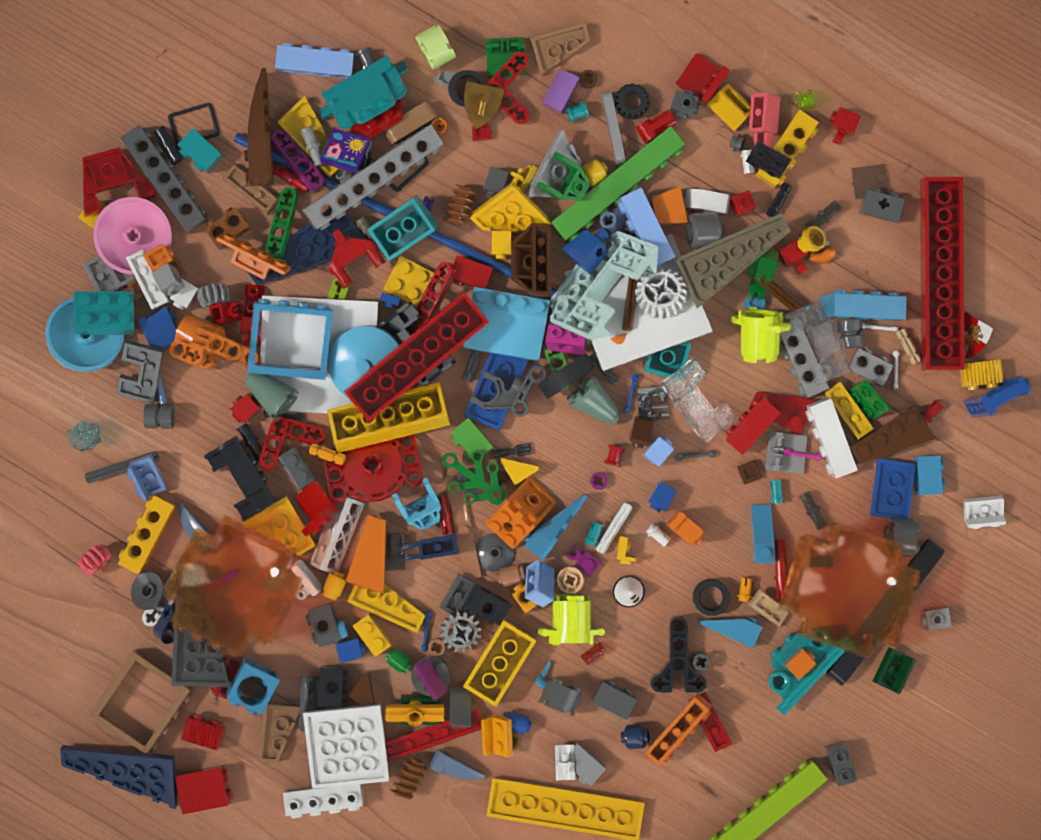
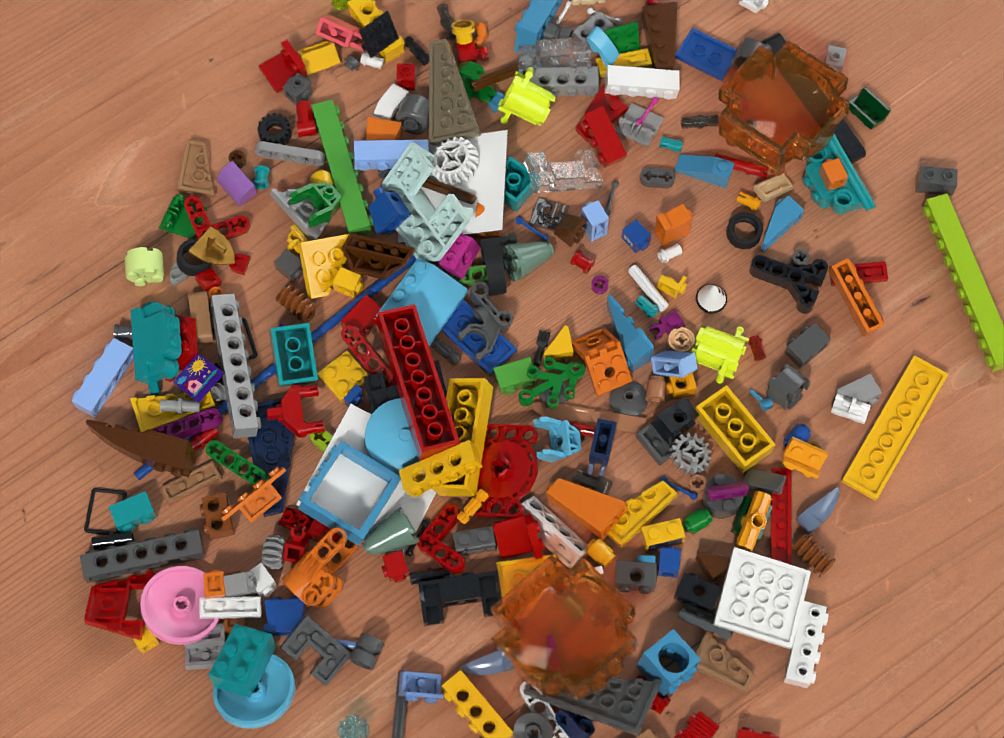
camera: 65 degrees left, 20 degrees down
dark tan pin [356,216,373,240] -> none
sand blue piece [600,206,628,235] -> none
dark blue head [621,724,650,750] -> none
reddish brown tile [737,460,762,485] -> none
dark azure piece [914,455,945,495] -> none
none -> red plate [195,268,222,291]
none -> yellow brick [399,440,482,497]
none -> medium azure slope [586,26,619,67]
none -> dark grey beam [640,168,675,188]

